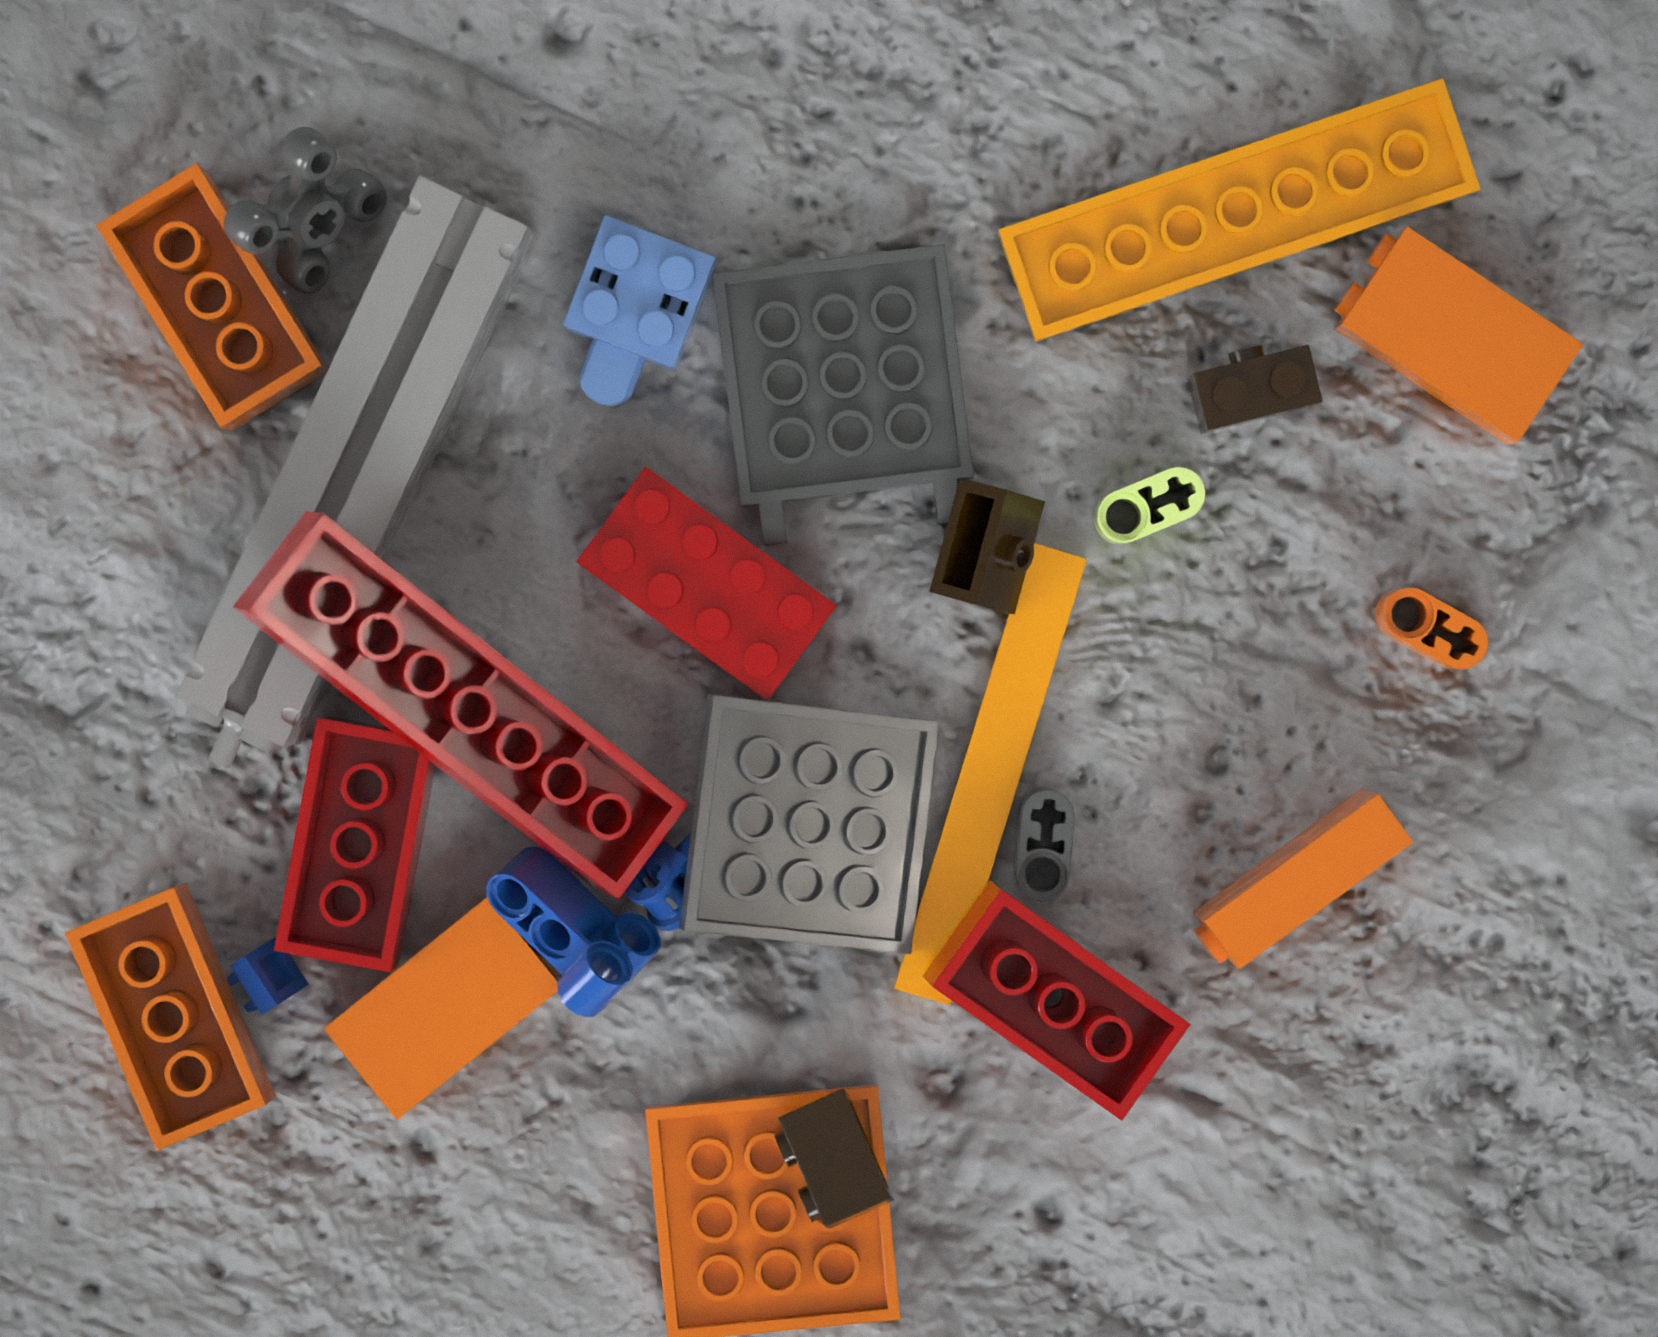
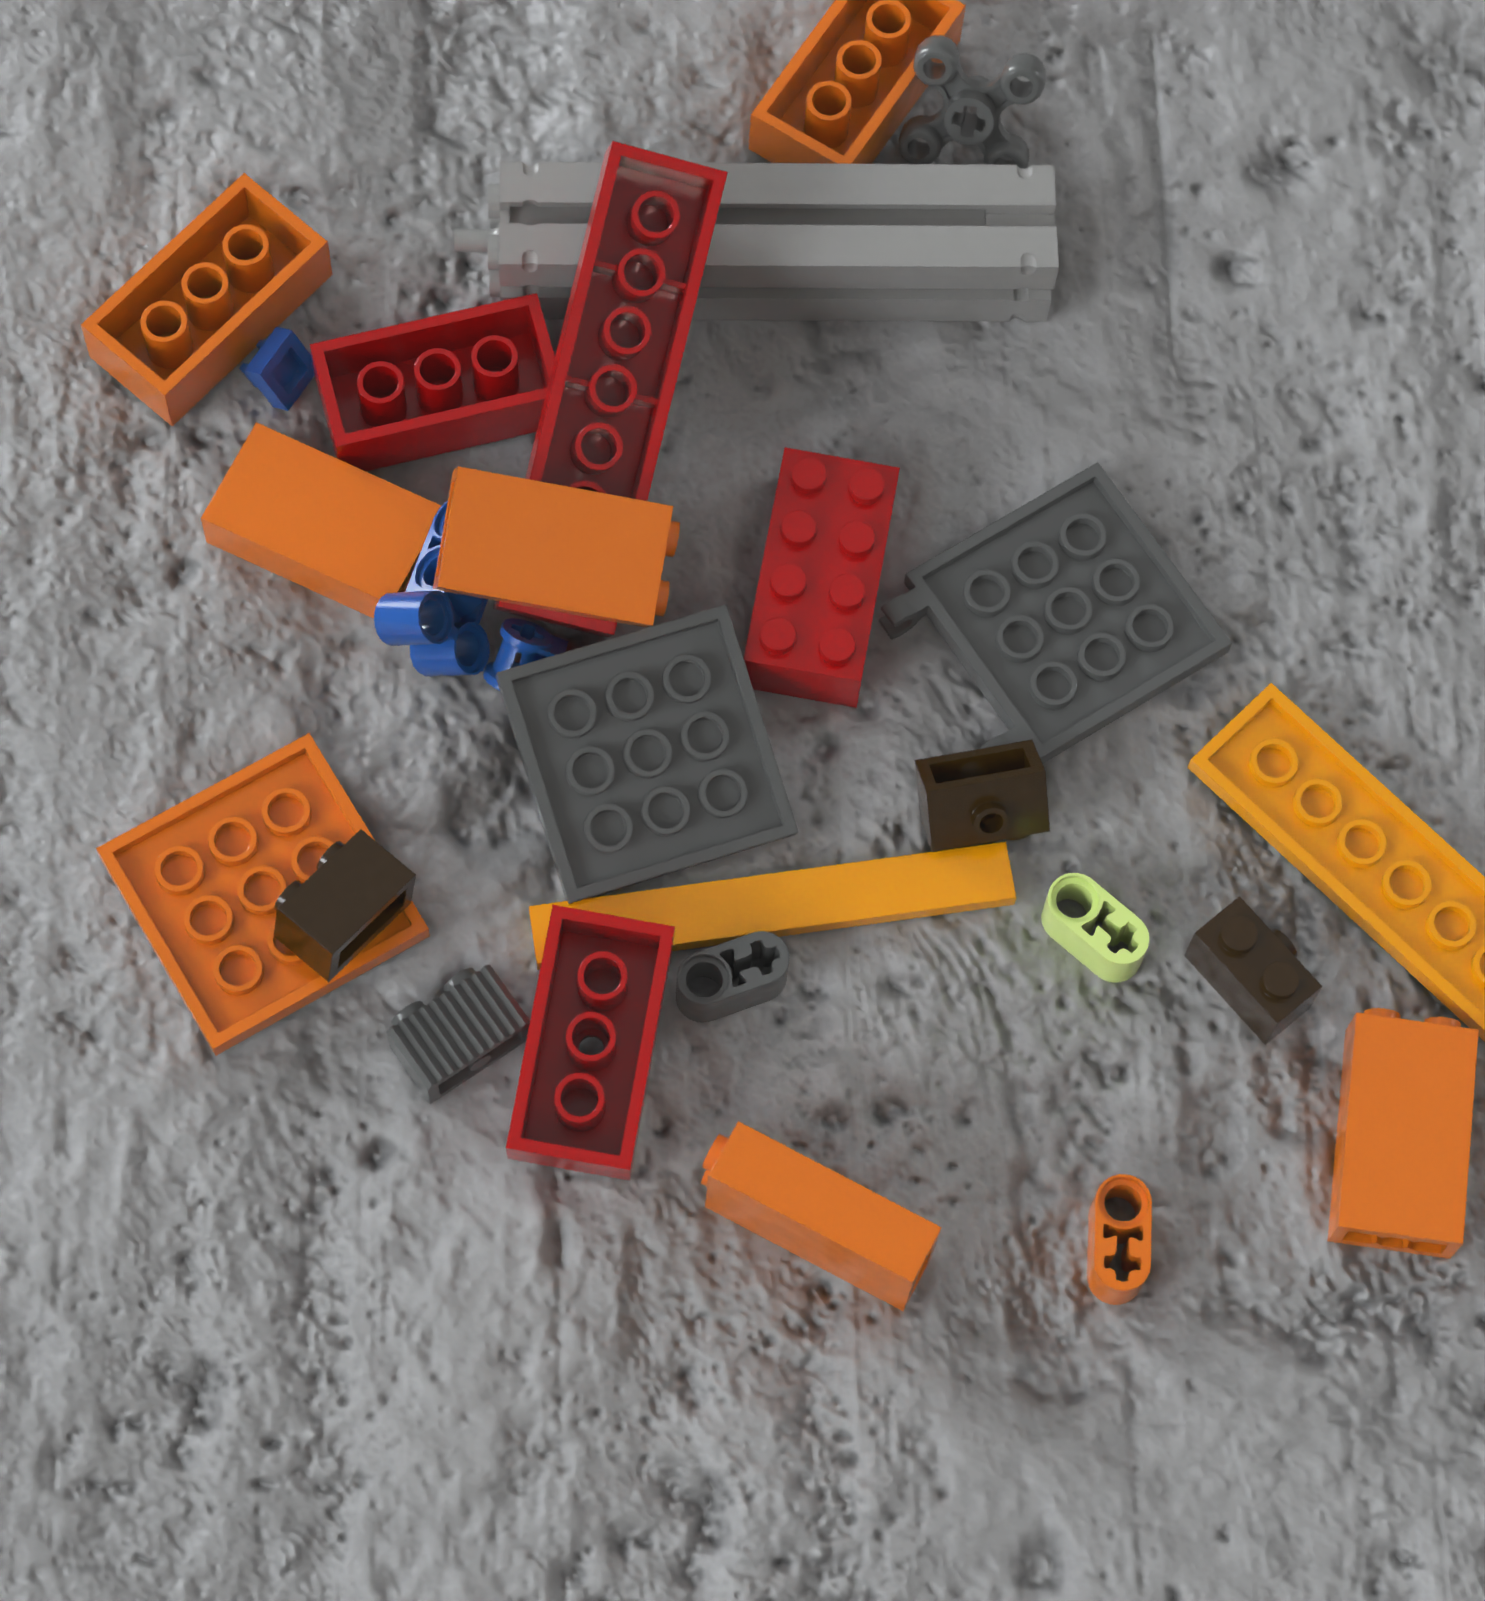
camera: 60 degrees right, 20 degrees down
medium blue brick [563,215,717,407] -> none
none -> dark grey brick [386,964,530,1104]
none -> orange brick [433,466,680,627]

